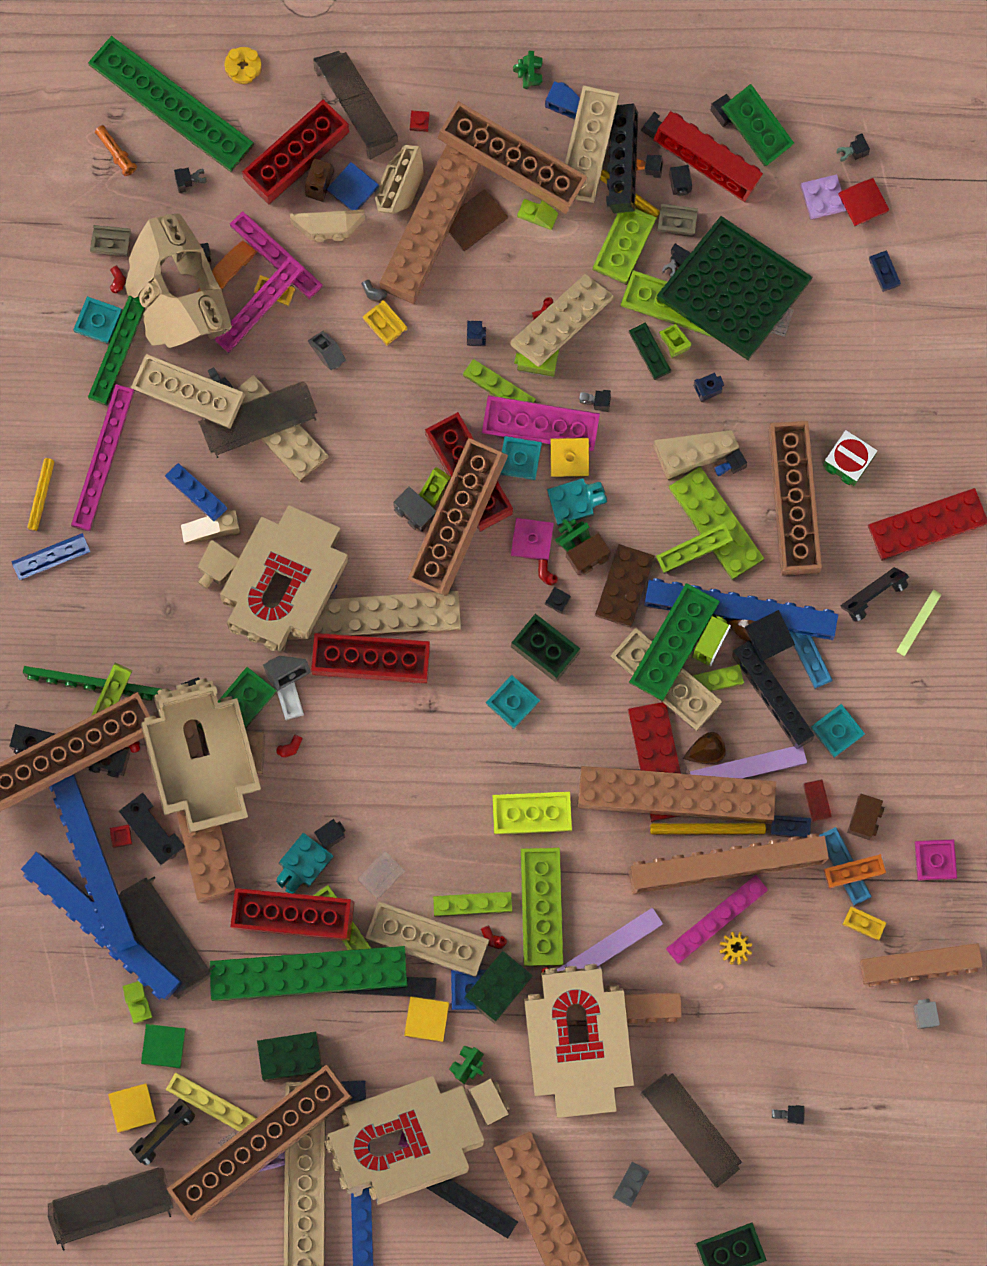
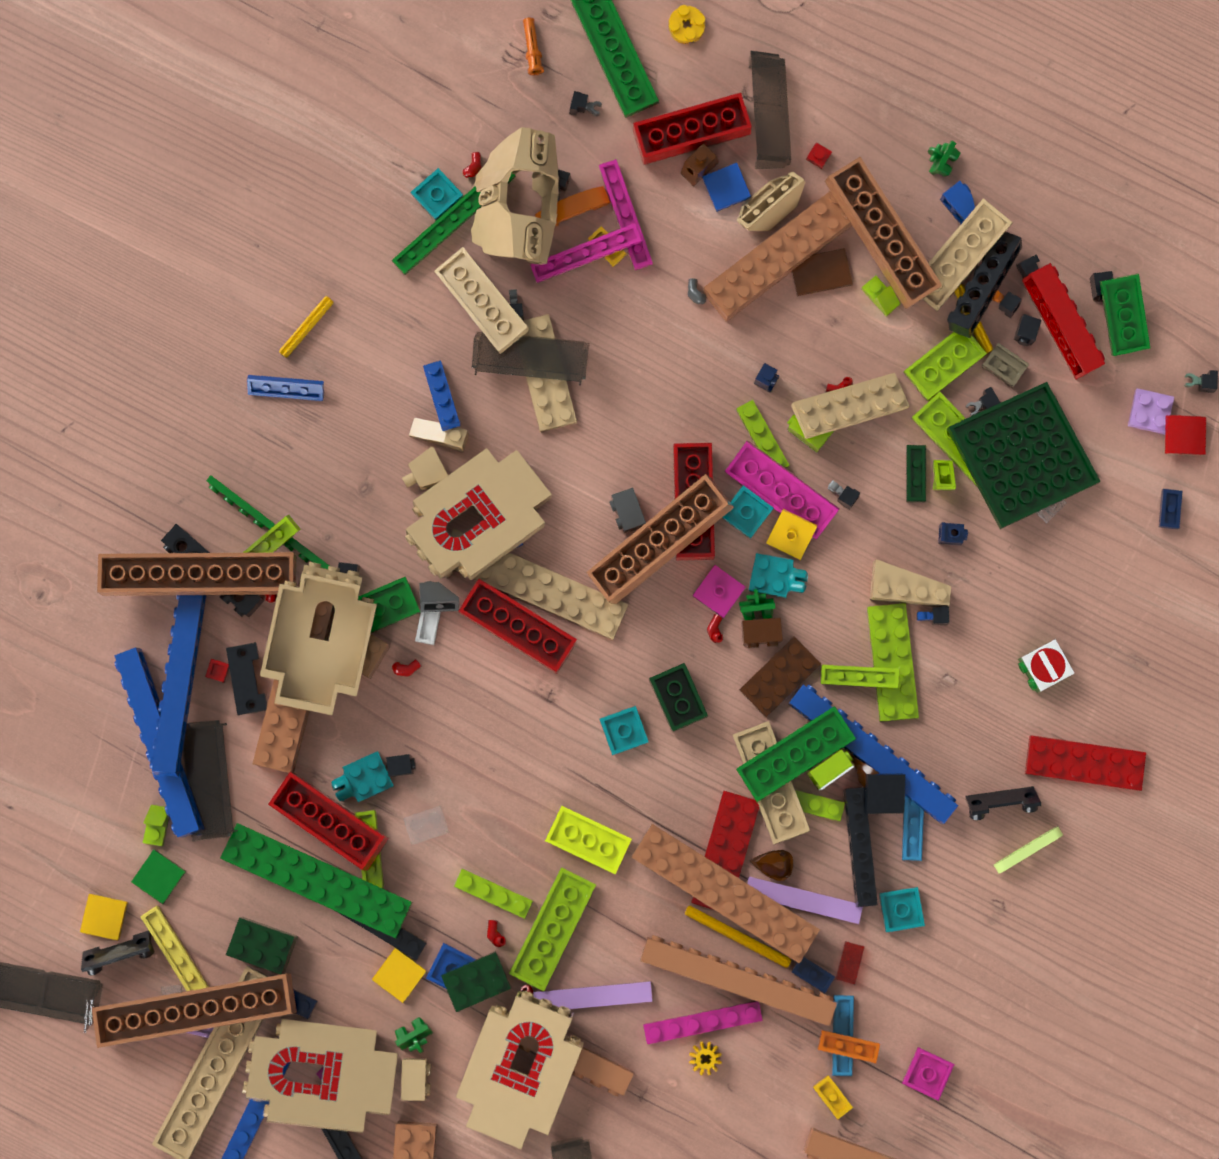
camera: 30 degrees right, 5 degrees up
dark pink plate [71,384,135,532] -> none
dark tan plate [90,225,131,257] -> none
tan wedge [290,209,365,242] -> none
dark grey slope [308,331,346,370] -> none
yellow plate [362,300,408,346] -> none
tan plate [365,902,489,977] -> none
lime slope [419,466,451,507] -> none
black plate [545,587,571,614] -> none
nougat brick [768,421,822,576] -> none
reddish brown brick [847,794,885,840] -> none

